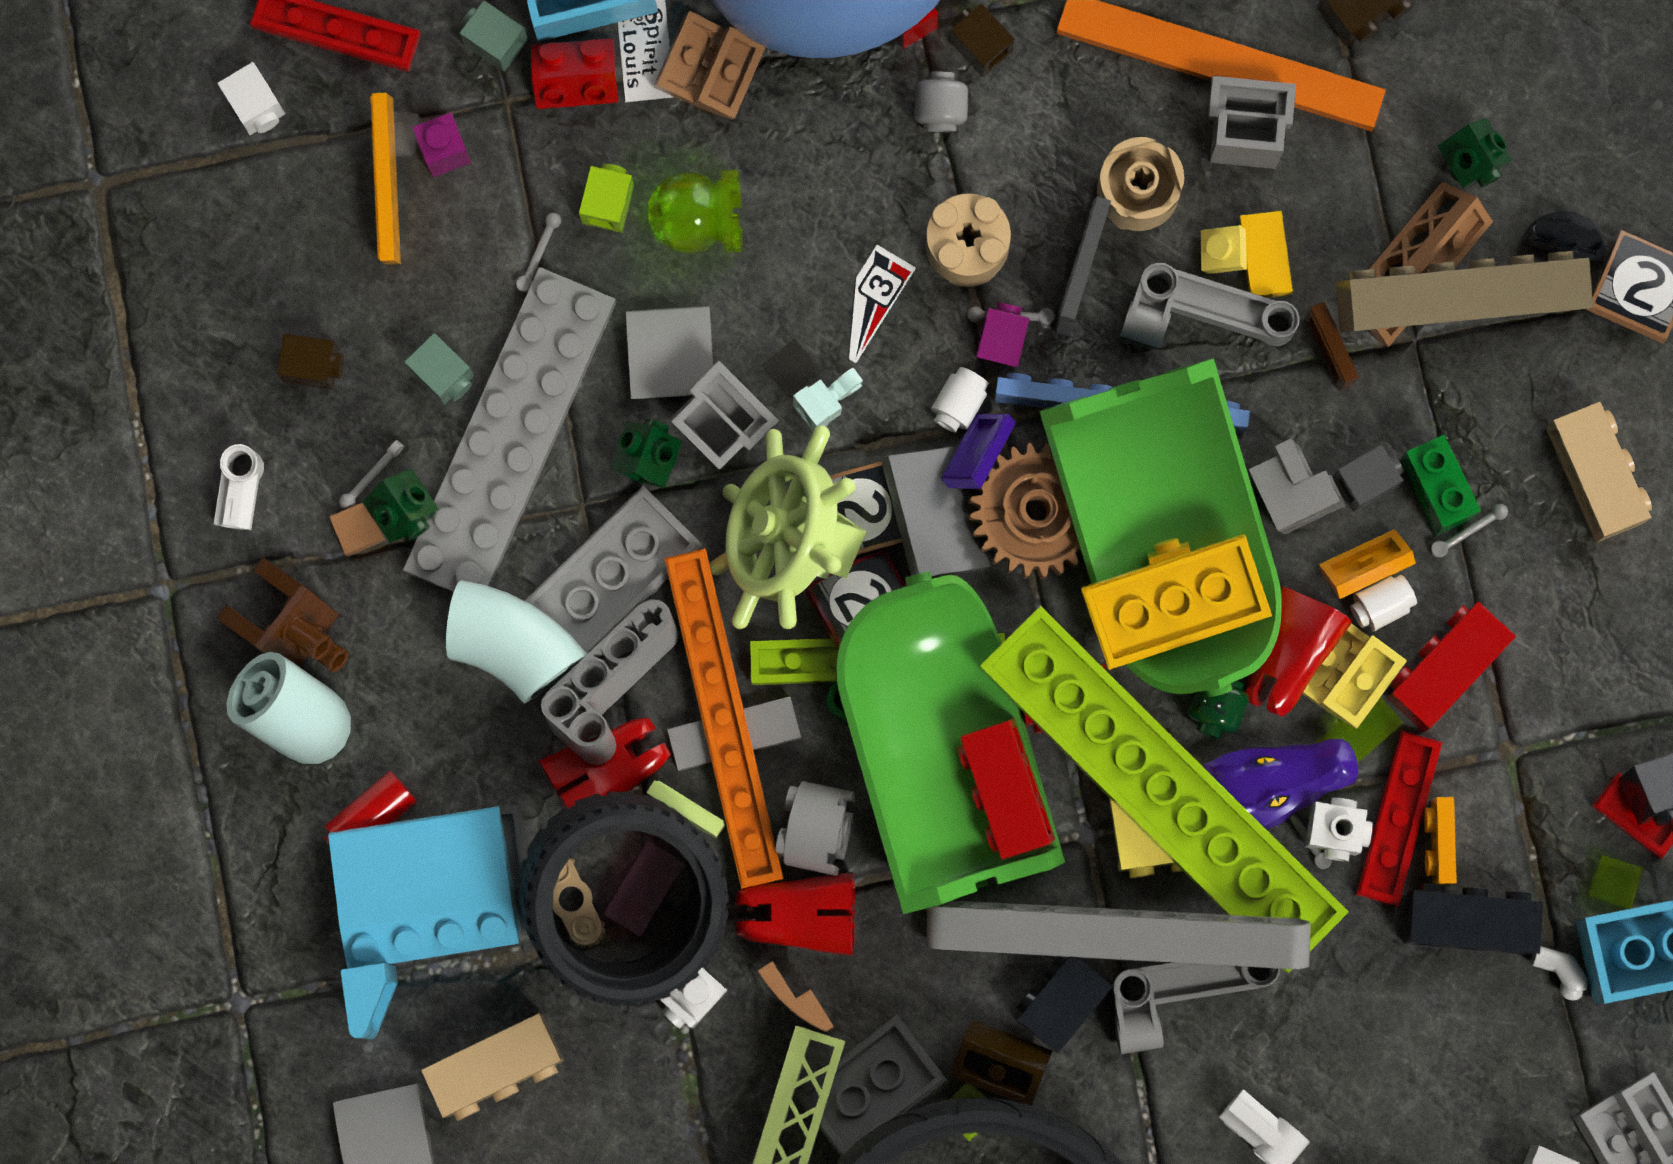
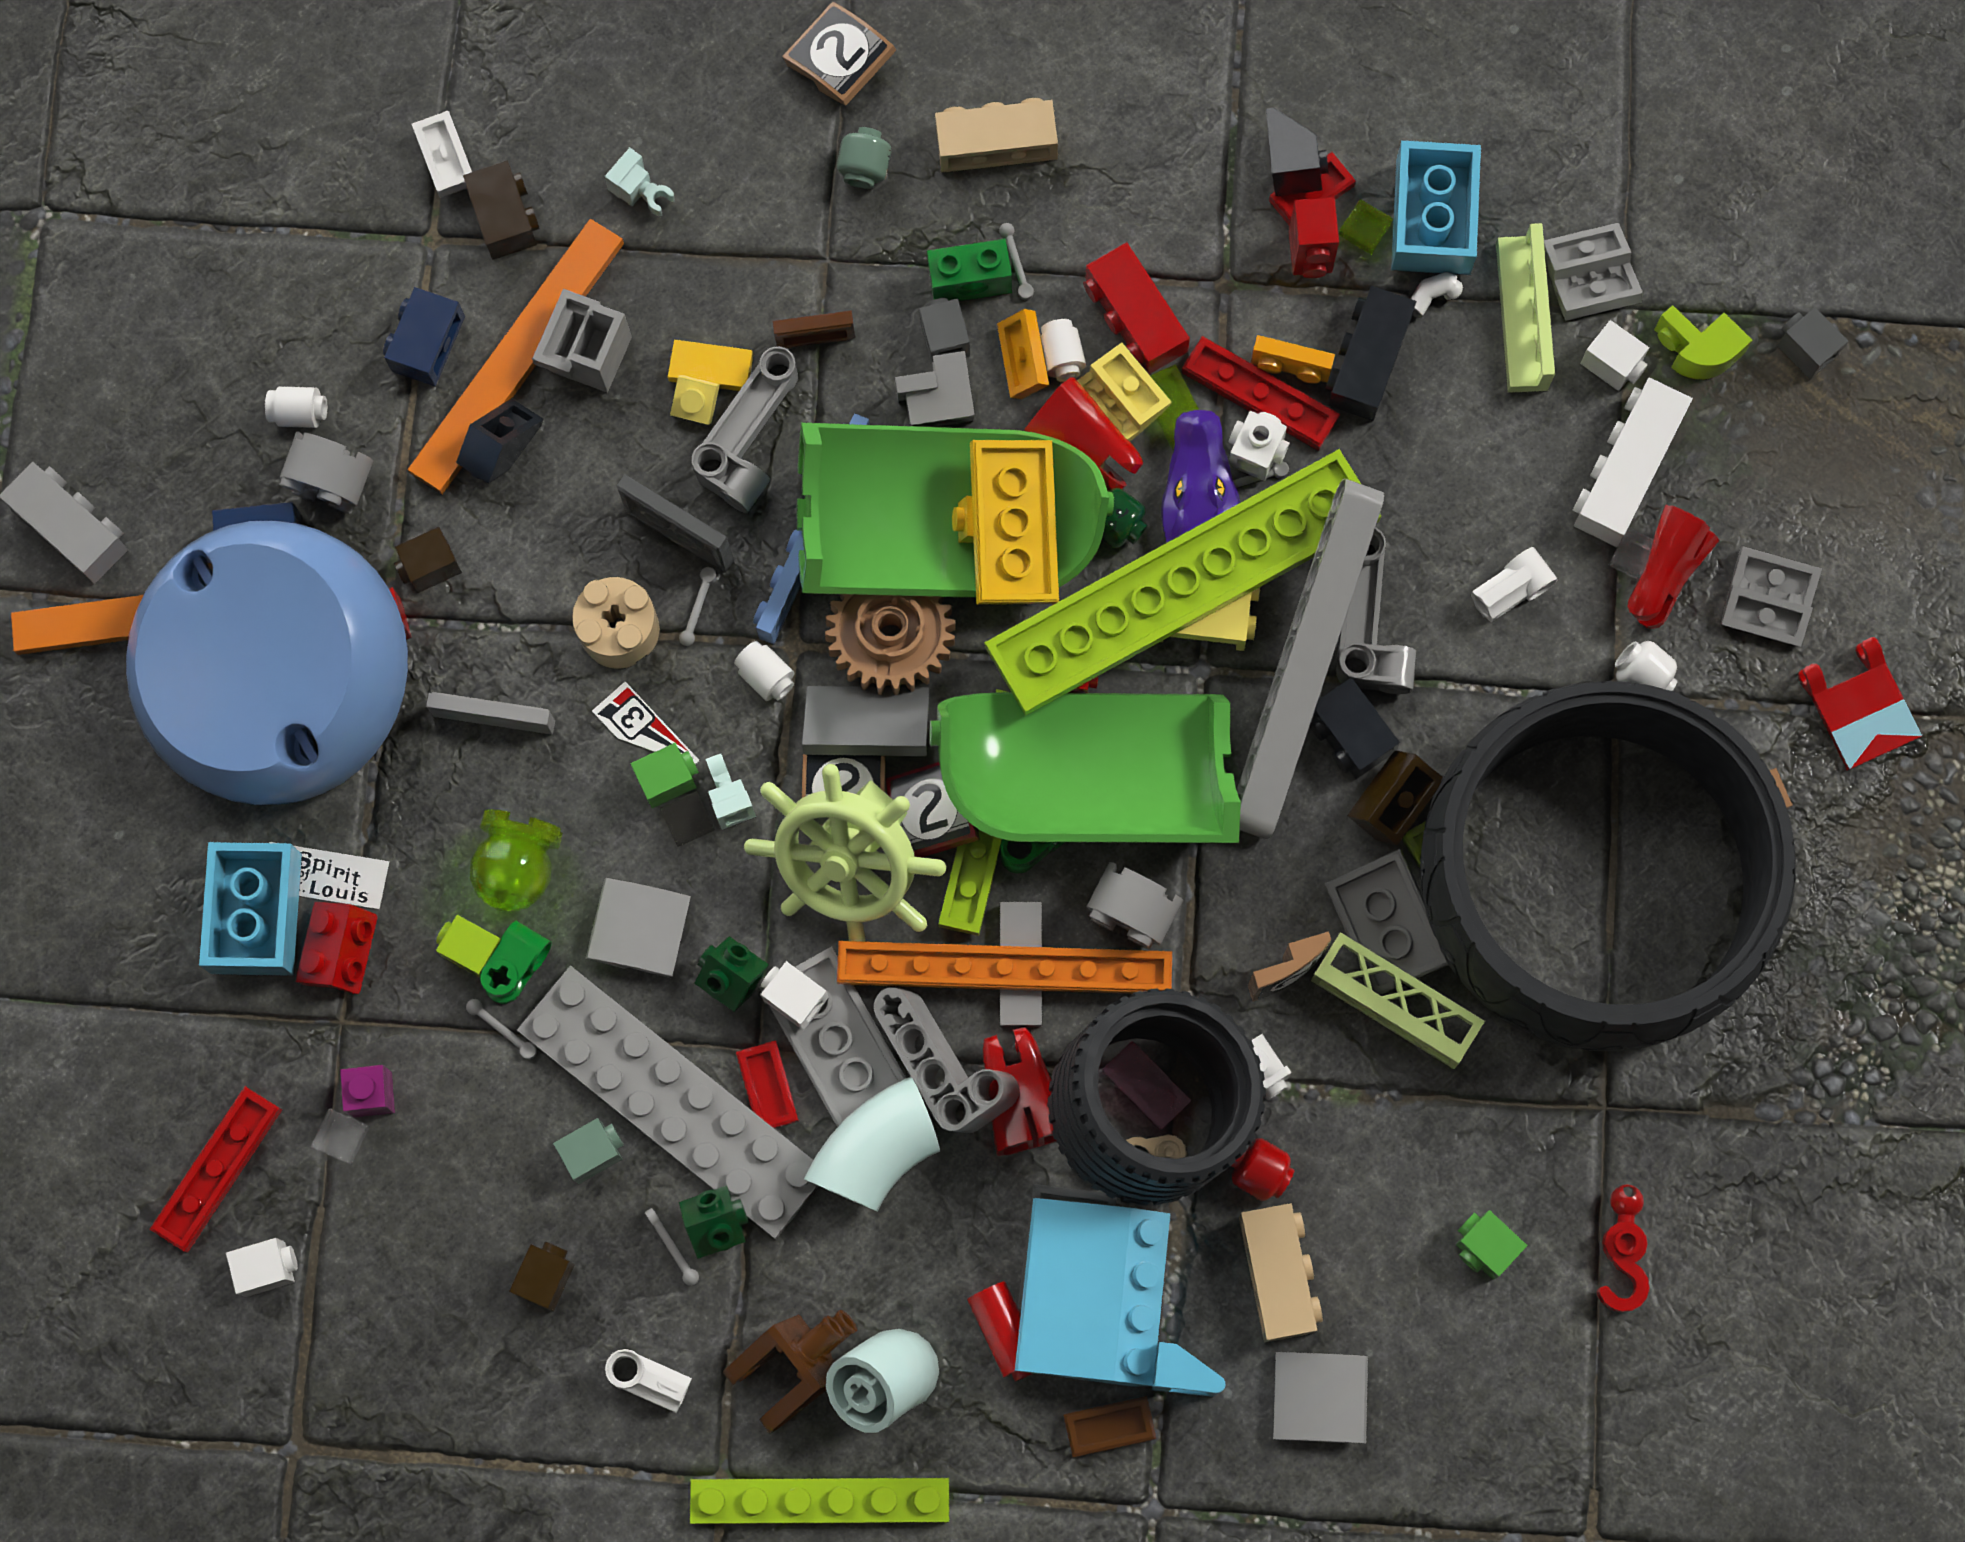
camera: 75 degrees left, 5 degrees down
medium nougat tile [329,503,386,557] -> none
light orange tile [370,93,401,265] -> none
sand green brick [460,1,528,72] -> none
yellowish green tile [646,780,725,838] -> none
medium nougat slope [653,11,765,120] -> none
light grey plate [670,360,779,470] -> none
red piece [734,872,855,956] -> none
light grey head [914,71,969,132] -> none
dark purple tile [941,414,1016,489] -> none
red brick [958,718,1055,859] -> none
magenta brick [975,302,1030,367] -> none
tan brick [1097,137,1184,231] -> none
dark tan brick [1335,251,1593,332] -> none
medium nougat fence [1369,182,1493,347] -> none
dark green brick [1437,118,1513,188] -> none
black plate [1521,211,1605,264] -> none
none -> light grey tile [426,692,555,735]
none -> black slope [456,398,544,484]
none -> green piece [480,920,552,1004]
none -> light aqua piece [605,147,675,216]
none -> bright green brick [630,742,699,809]
none -> lime plate [690,1478,949,1524]
none -> red tile [736,1040,799,1129]
none -> white brick [761,961,829,1031]
none -> sand green head [837,127,892,189]
none -> reddish brown tile [1063,1396,1157,1457]
none -> red head [1231,1138,1294,1201]
none -> red brick [1289,197,1339,279]
none -> yellowish green fence [1496,223,1555,392]

